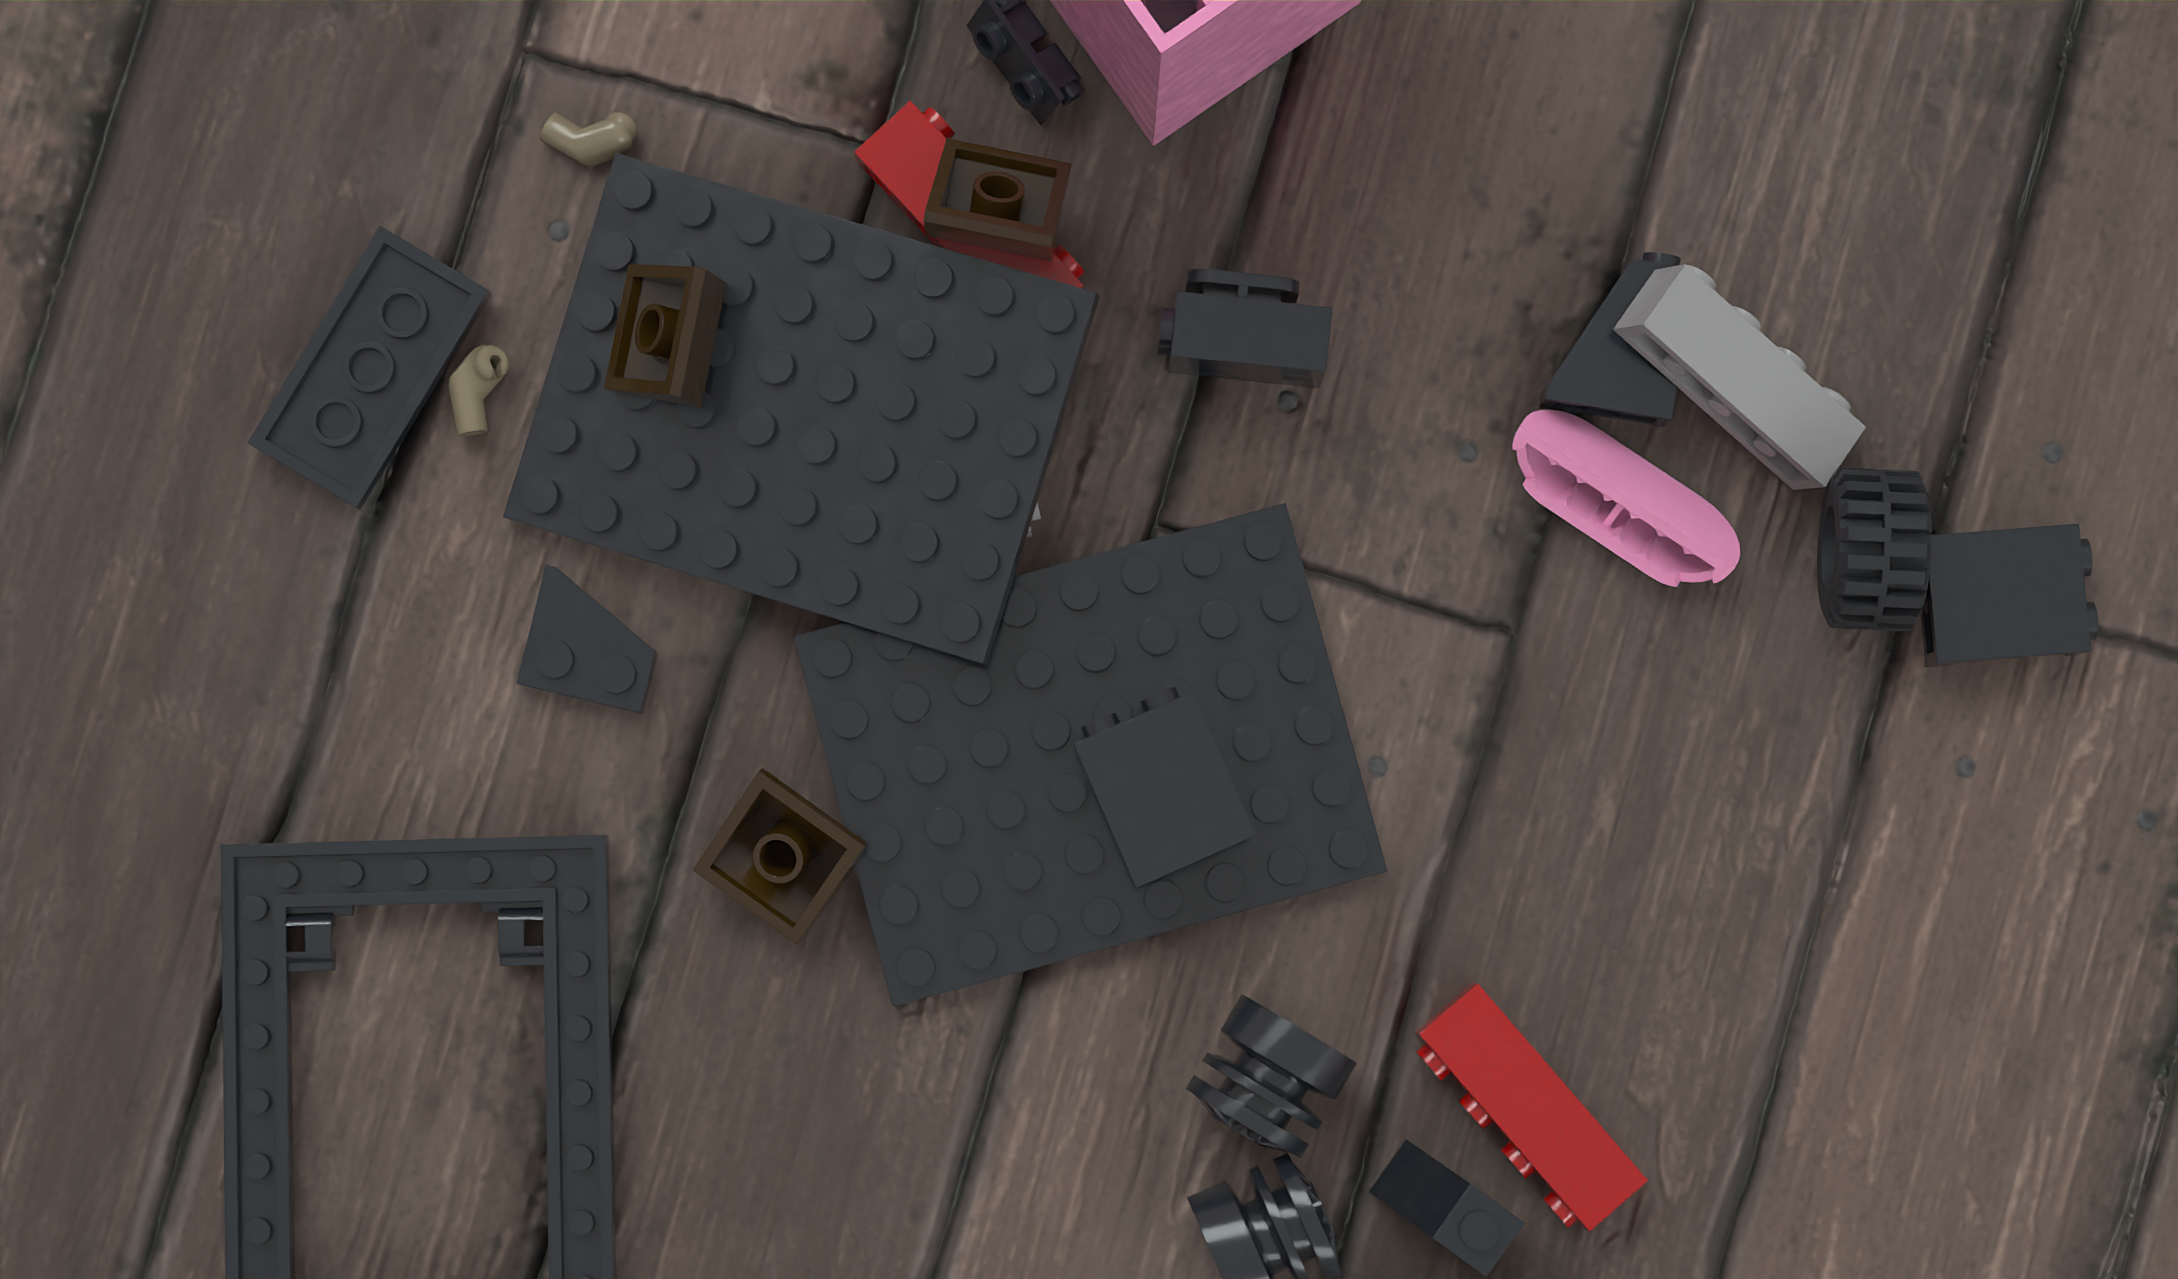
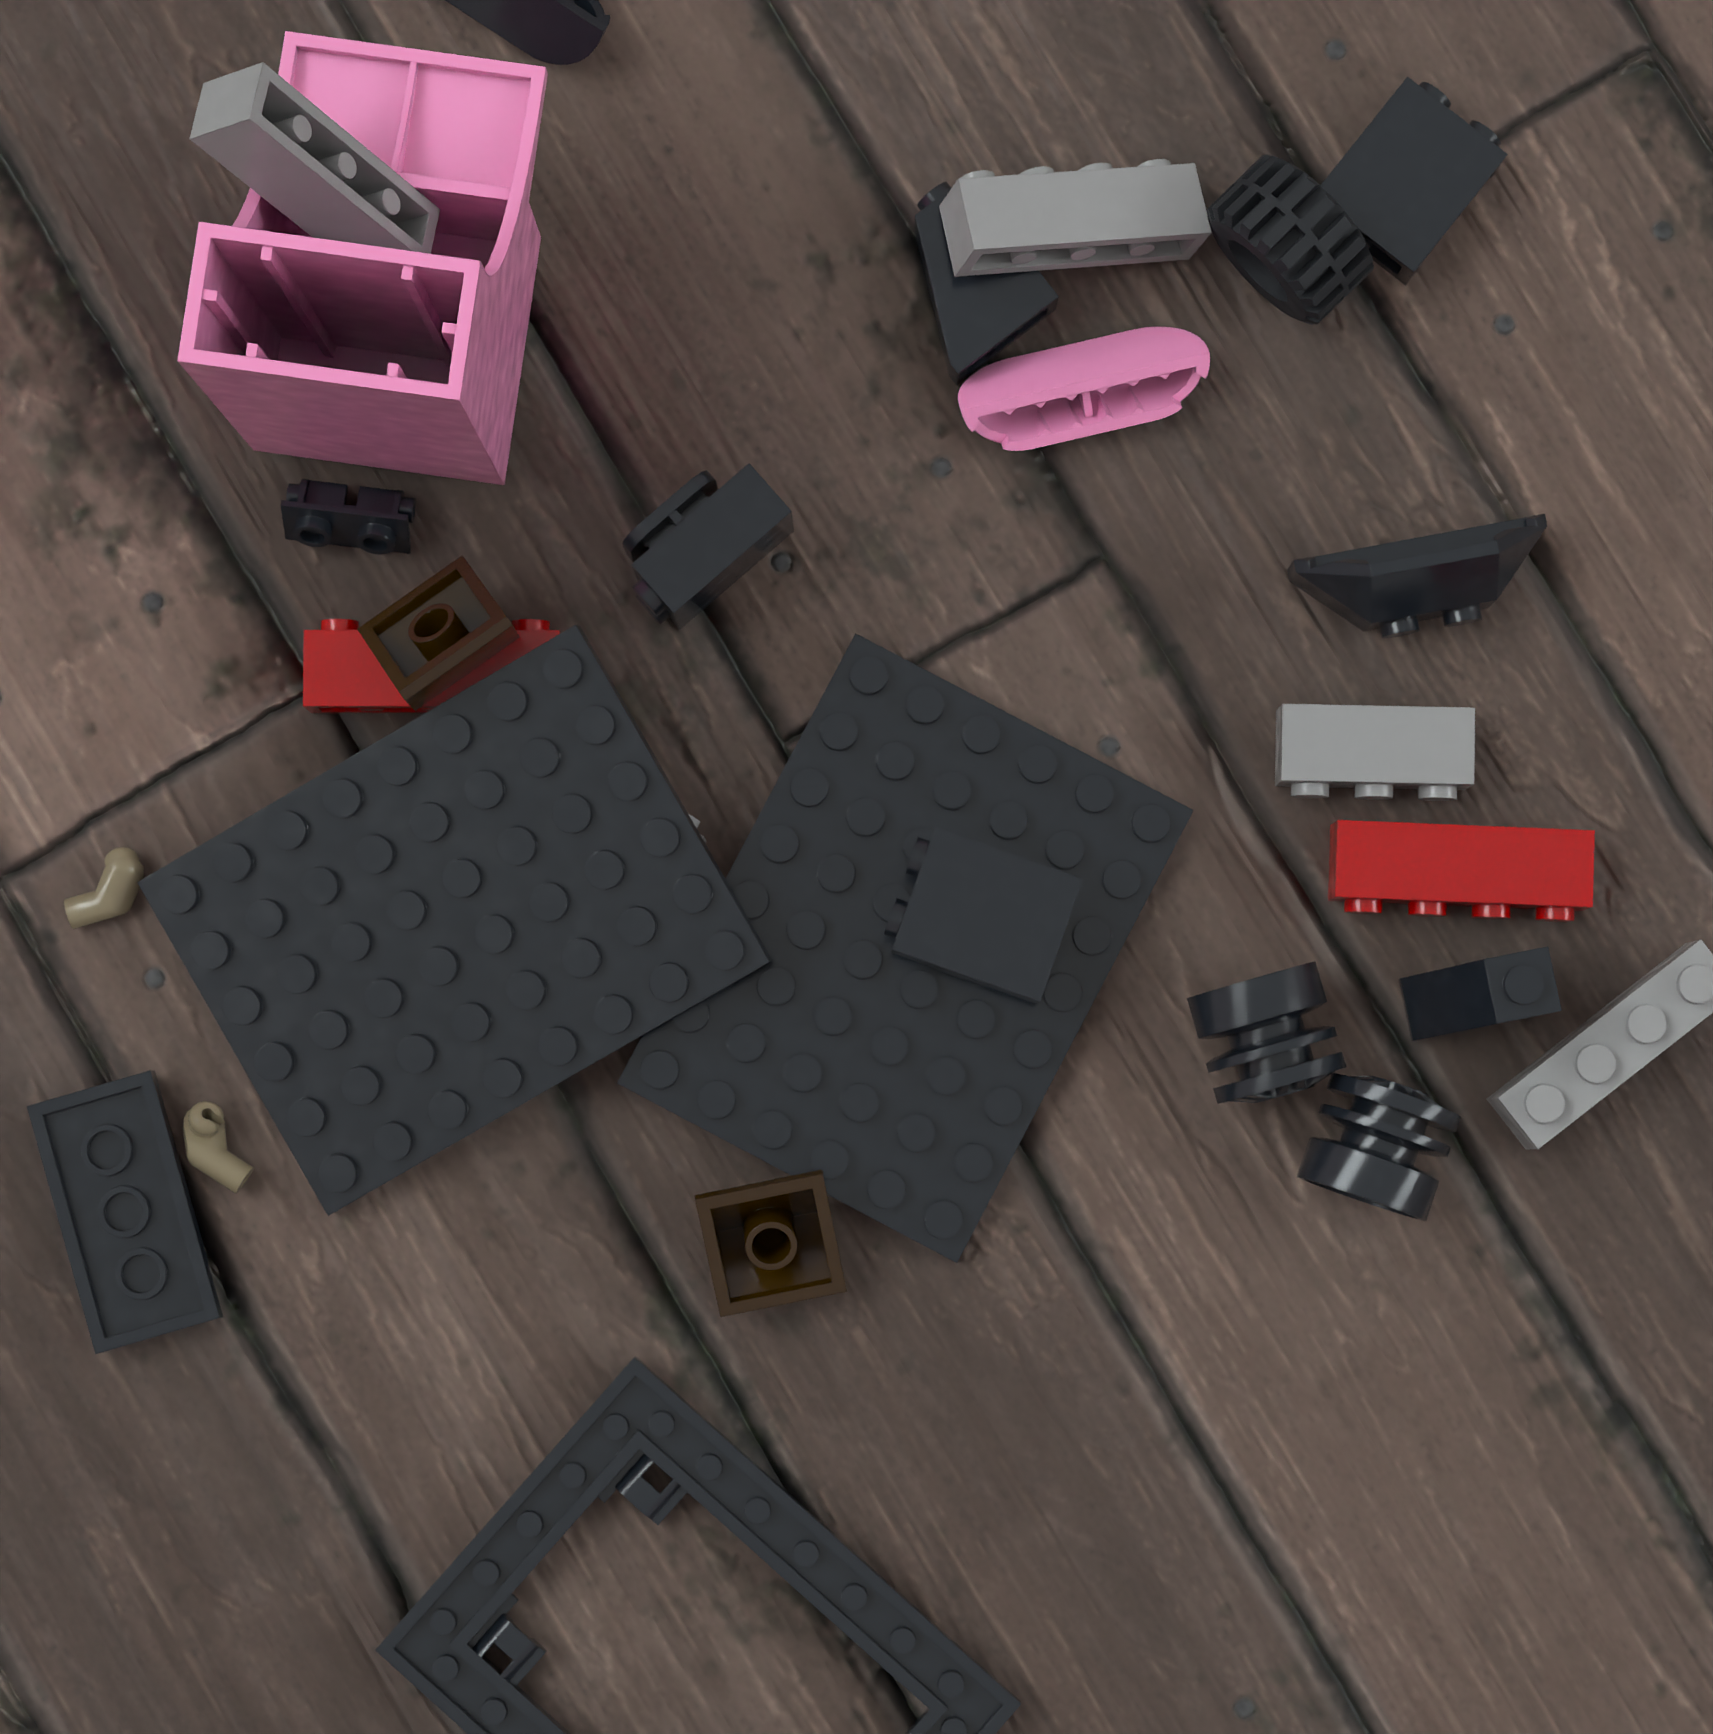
camera: 45 degrees left, 0 degrees up
black wing [516,565,658,714] -> none
dark brown slope [604,264,726,408] -> none
none -> light grey brick [1275,704,1475,801]
none -> black wedge [1287,514,1547,638]

